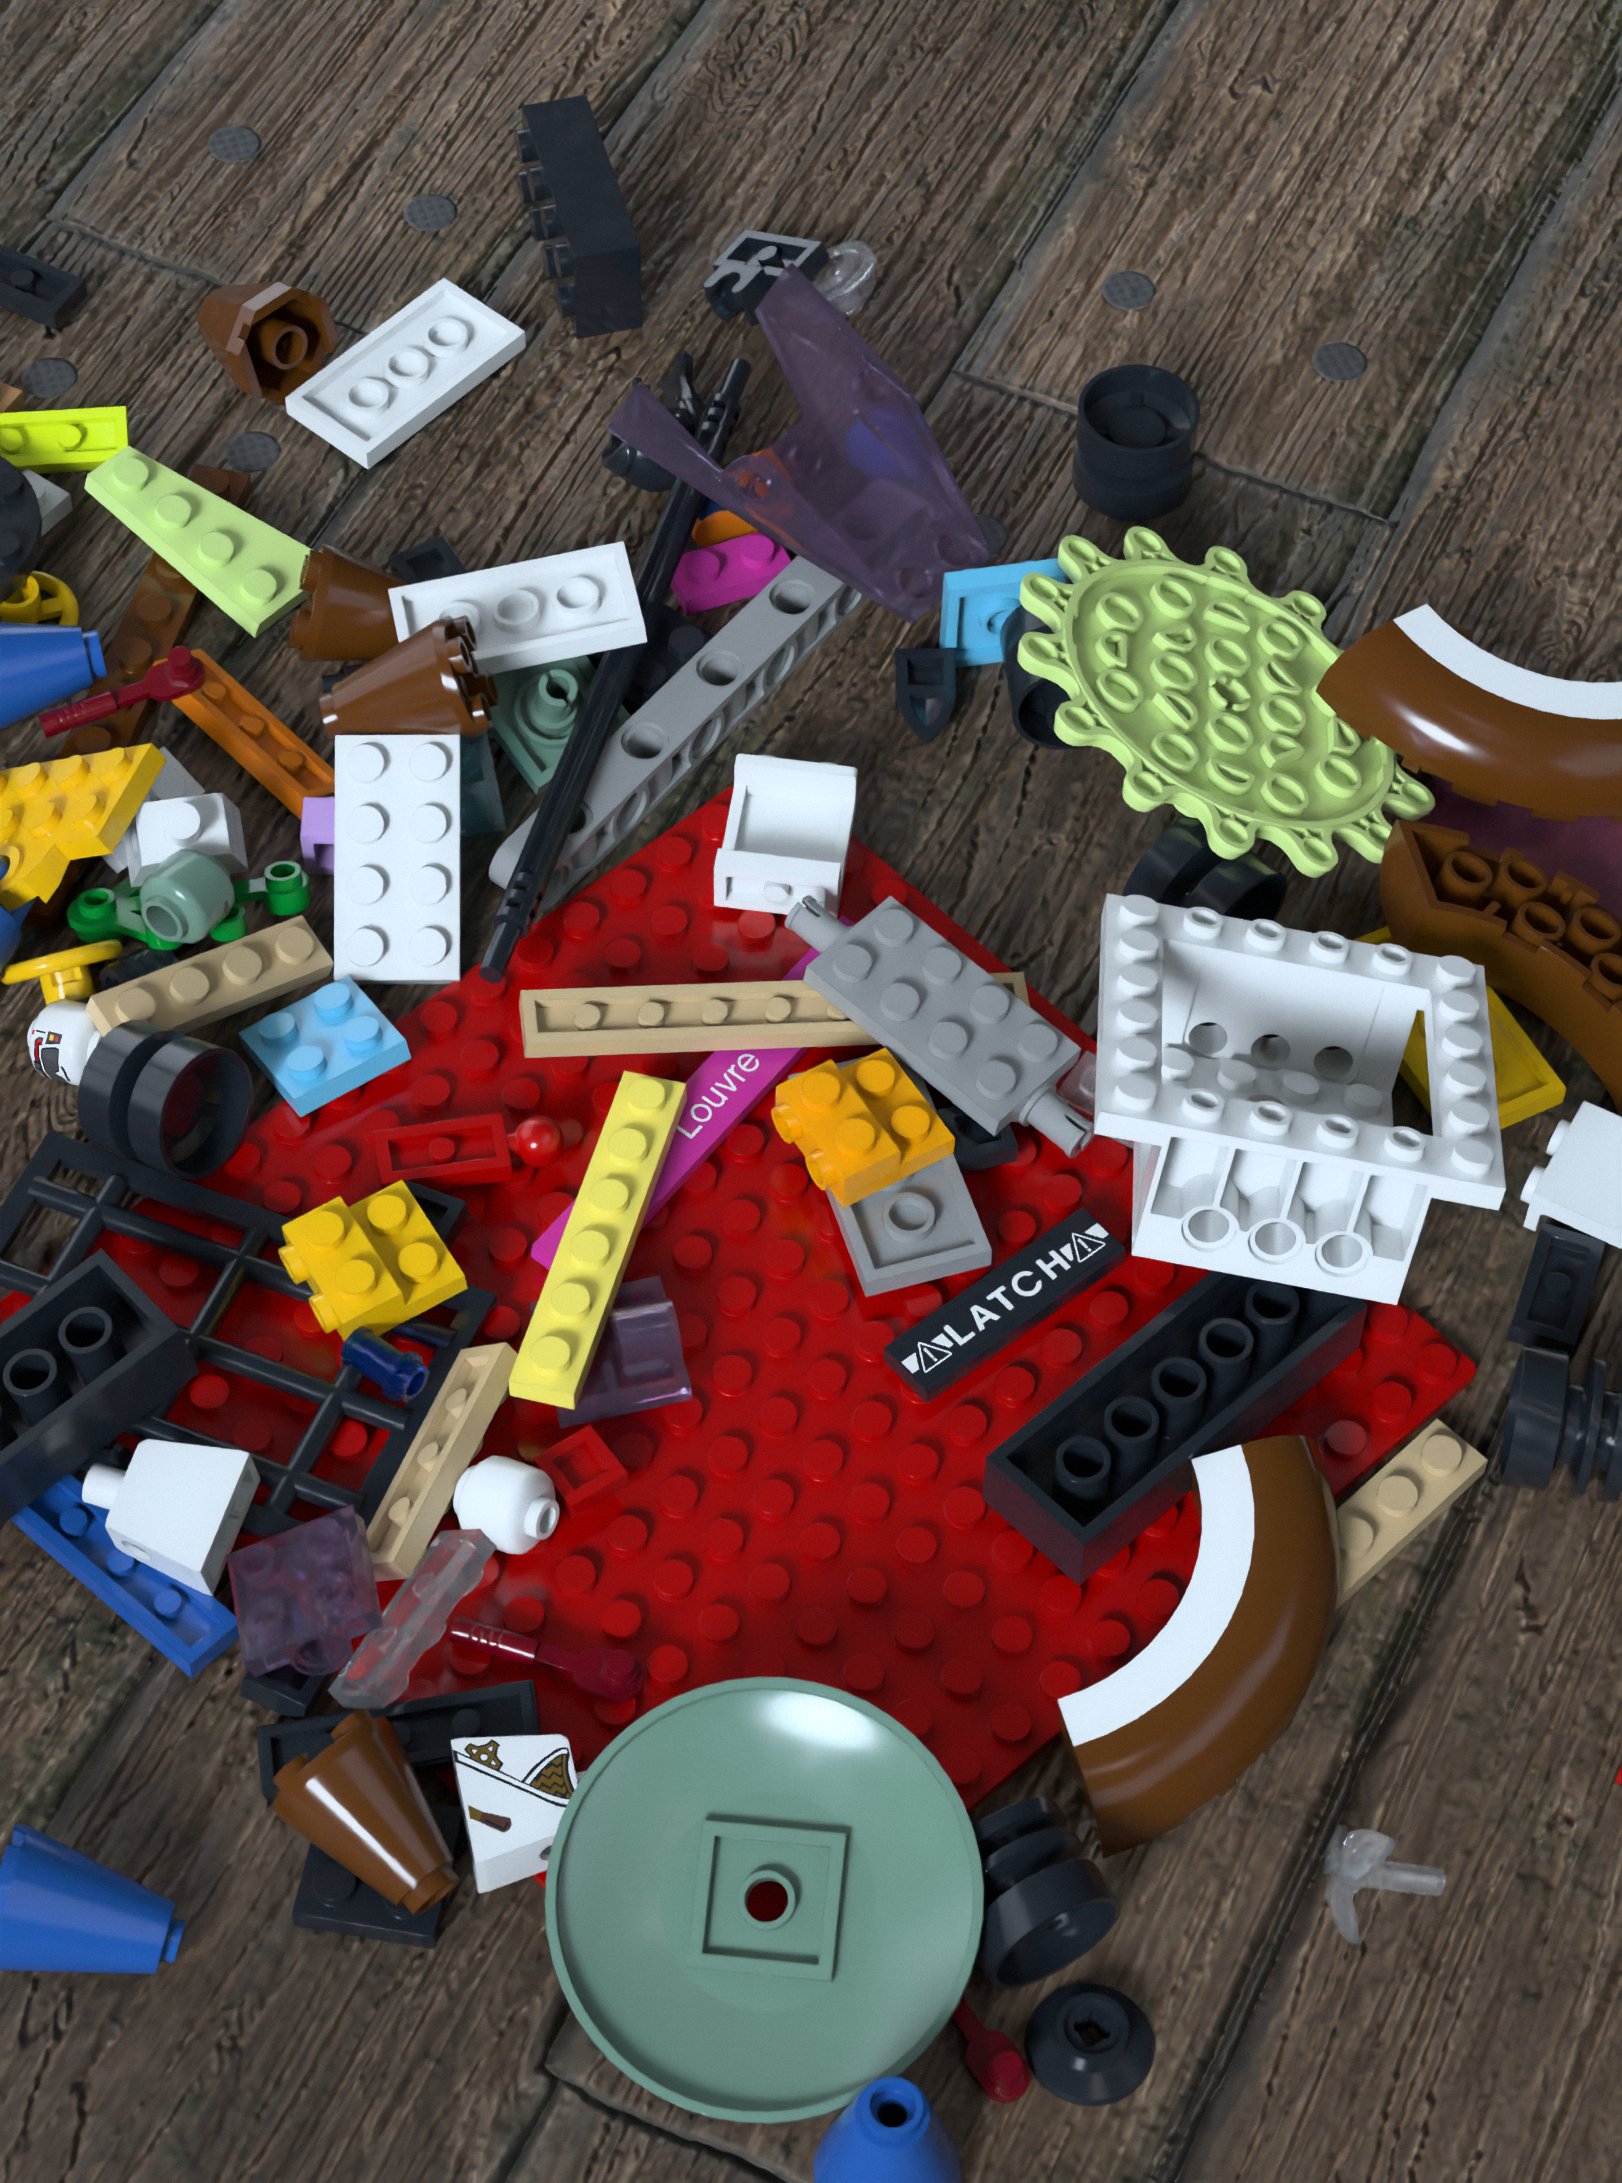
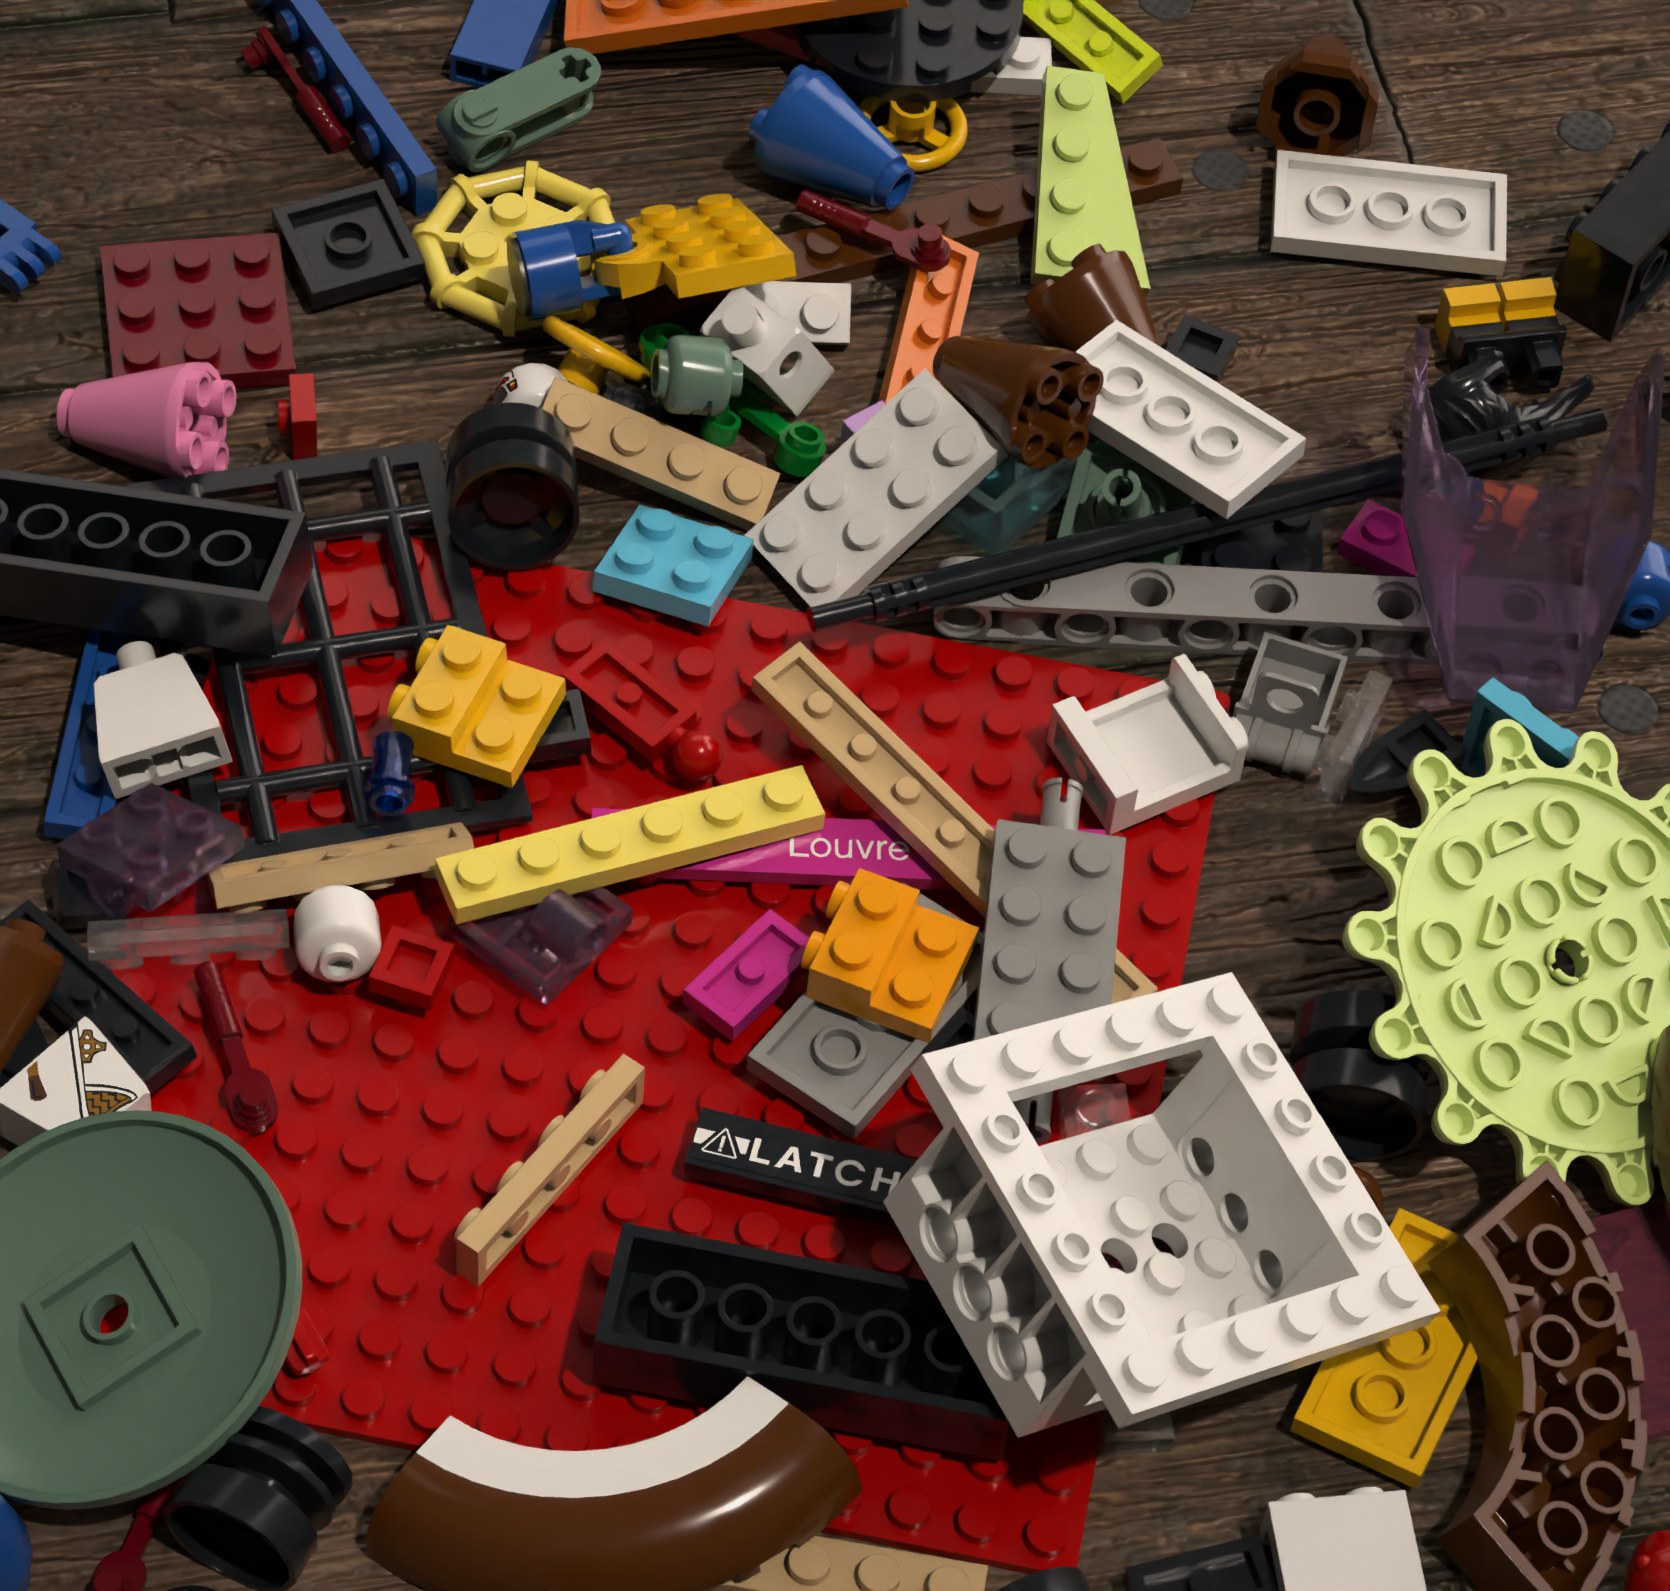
camera: 50 degrees right, 0 degrees up
none -> tan plate [454,1053,645,1287]
none -> dark pink plate [682,909,809,1041]
none -> light grey piece [1233,632,1348,776]
none -> clear plate [1313,670,1393,806]
none -> hips [1434,277,1568,394]

